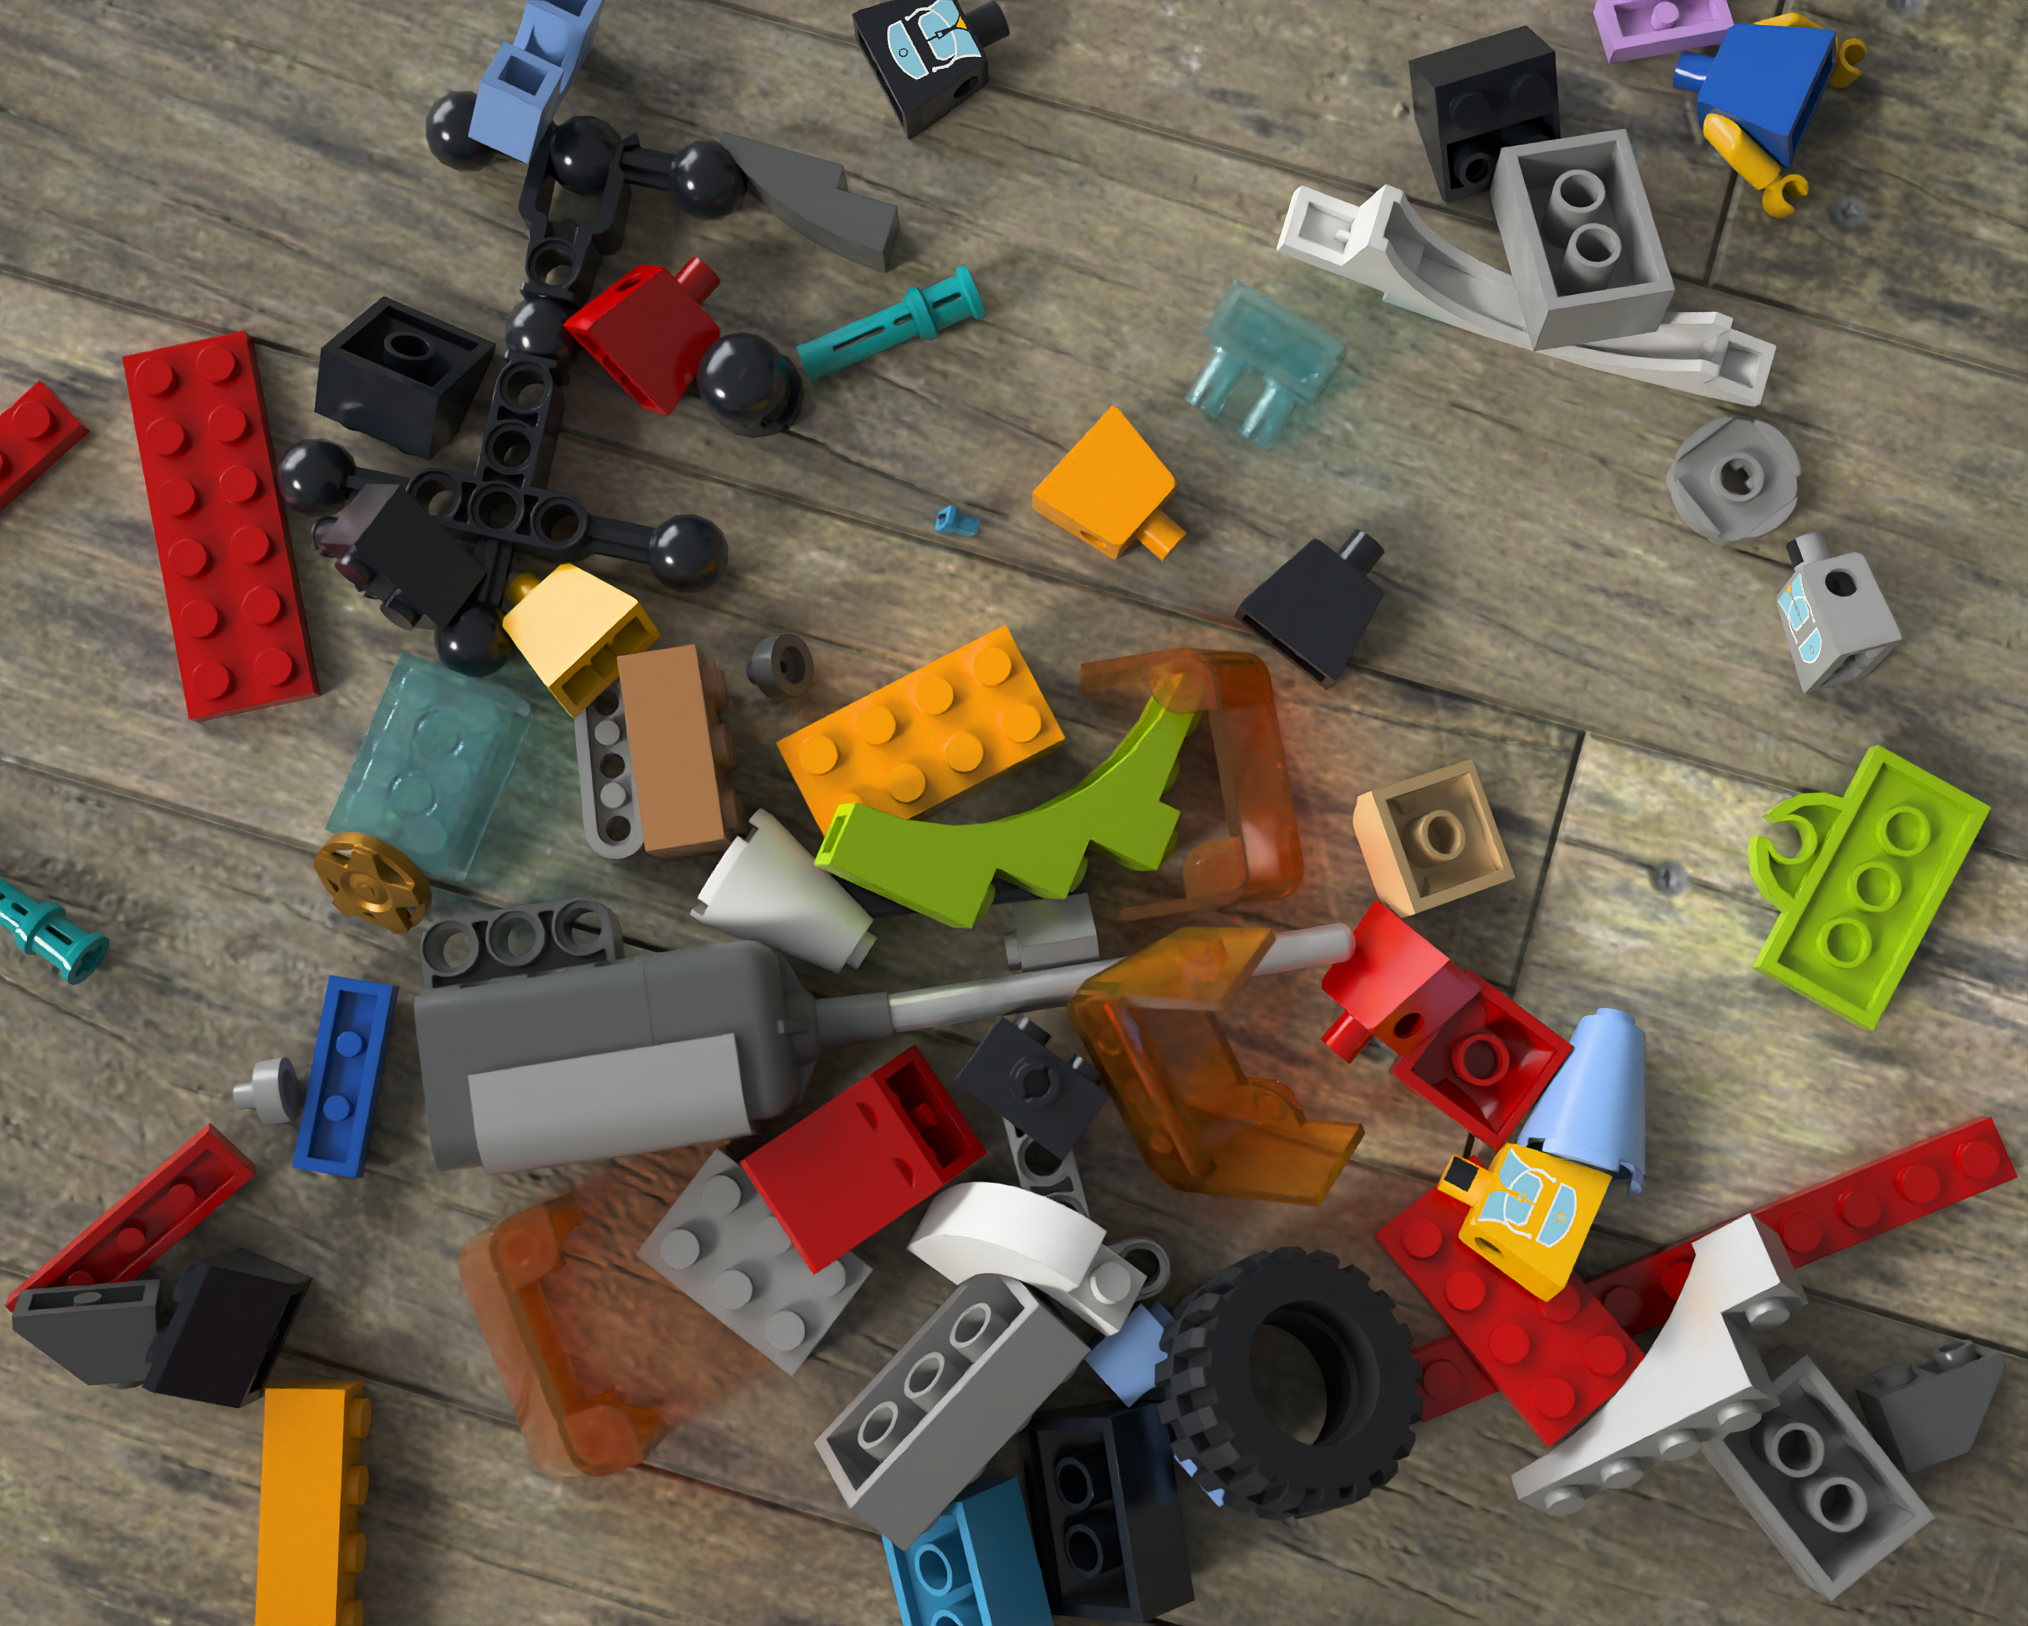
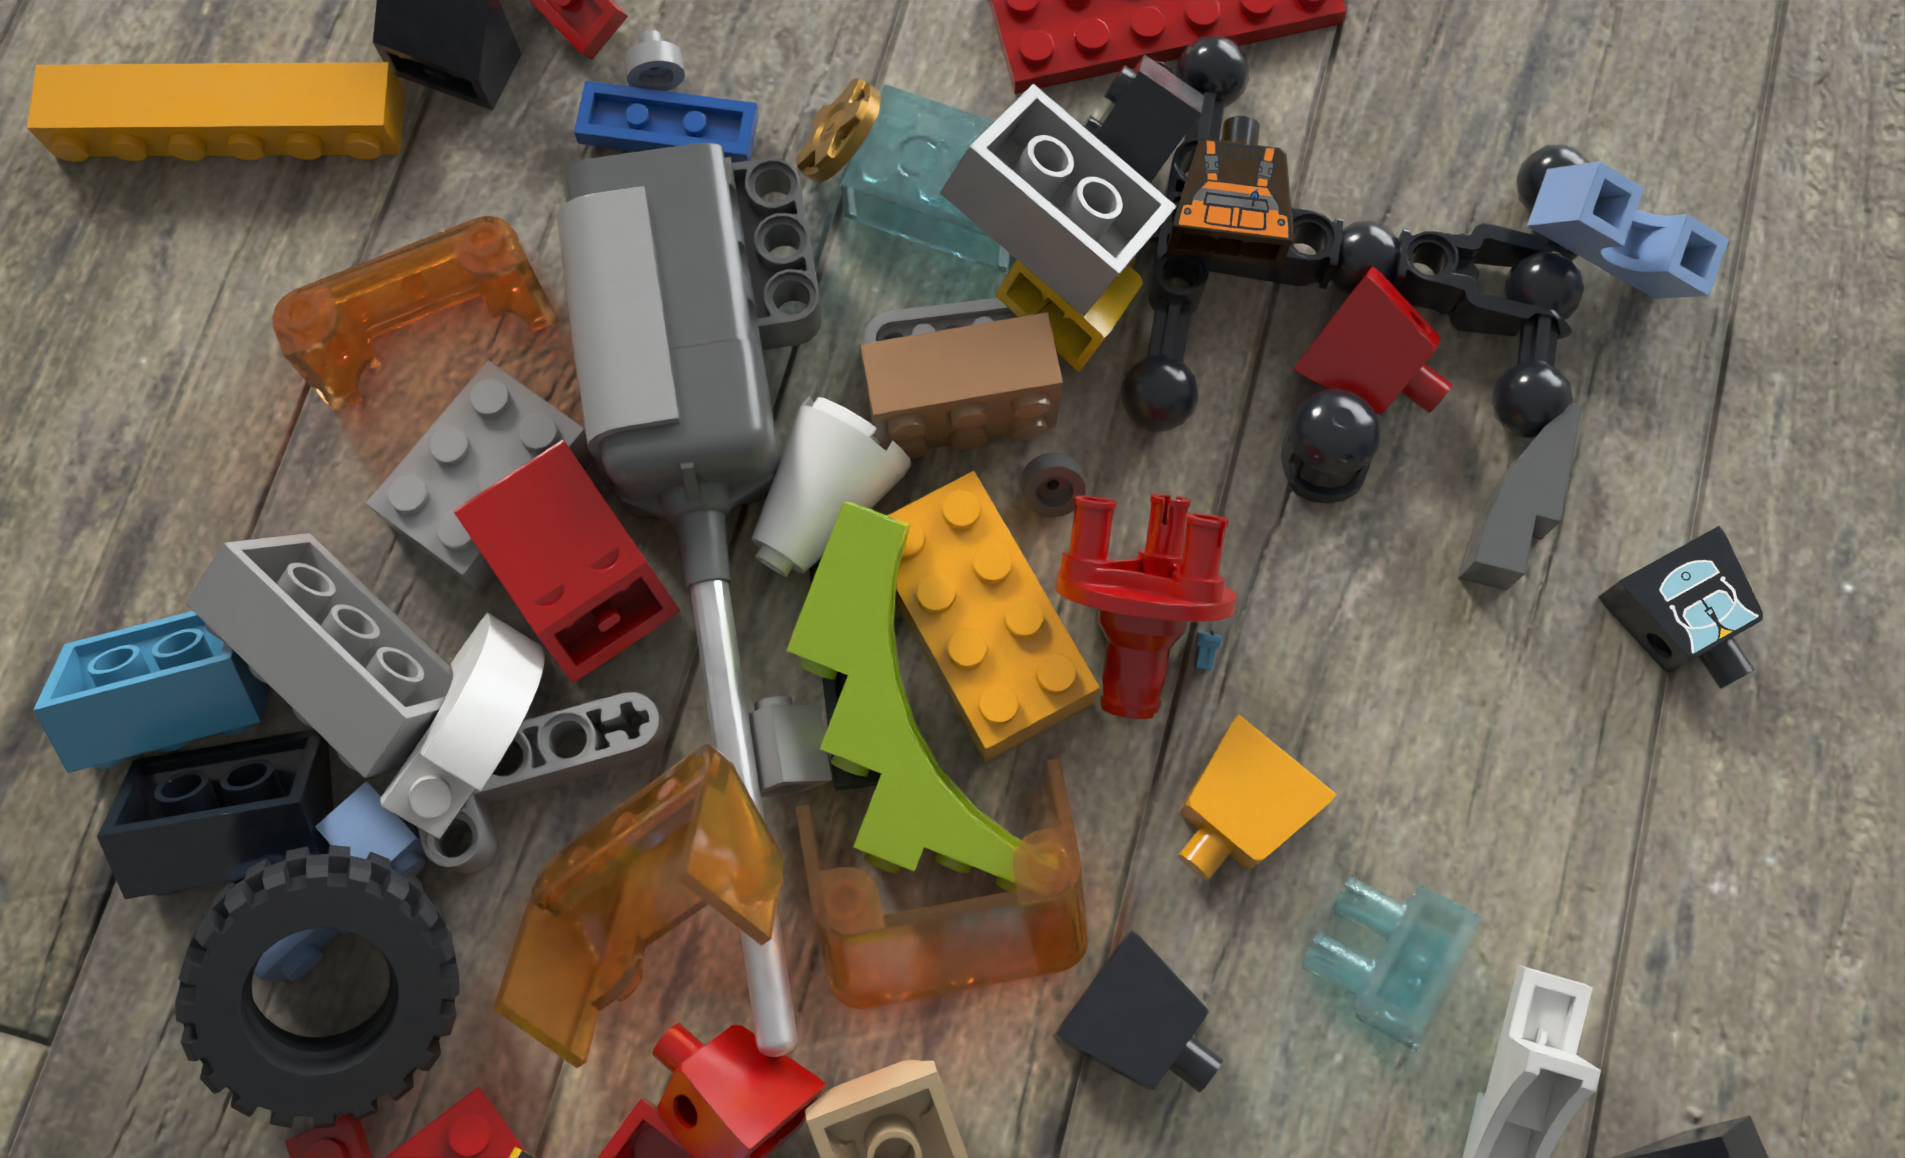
camera: 90 degrees right, 10 degrees down
black slope [314,296,496,461] -> none
teal pin [796,264,986,383] -> none
black brick [954,1013,1110,1161] -> none
none -> light grey brick [940,84,1177,316]
none -> red piece [1055,494,1237,719]
none -> torso [1166,116,1294,268]

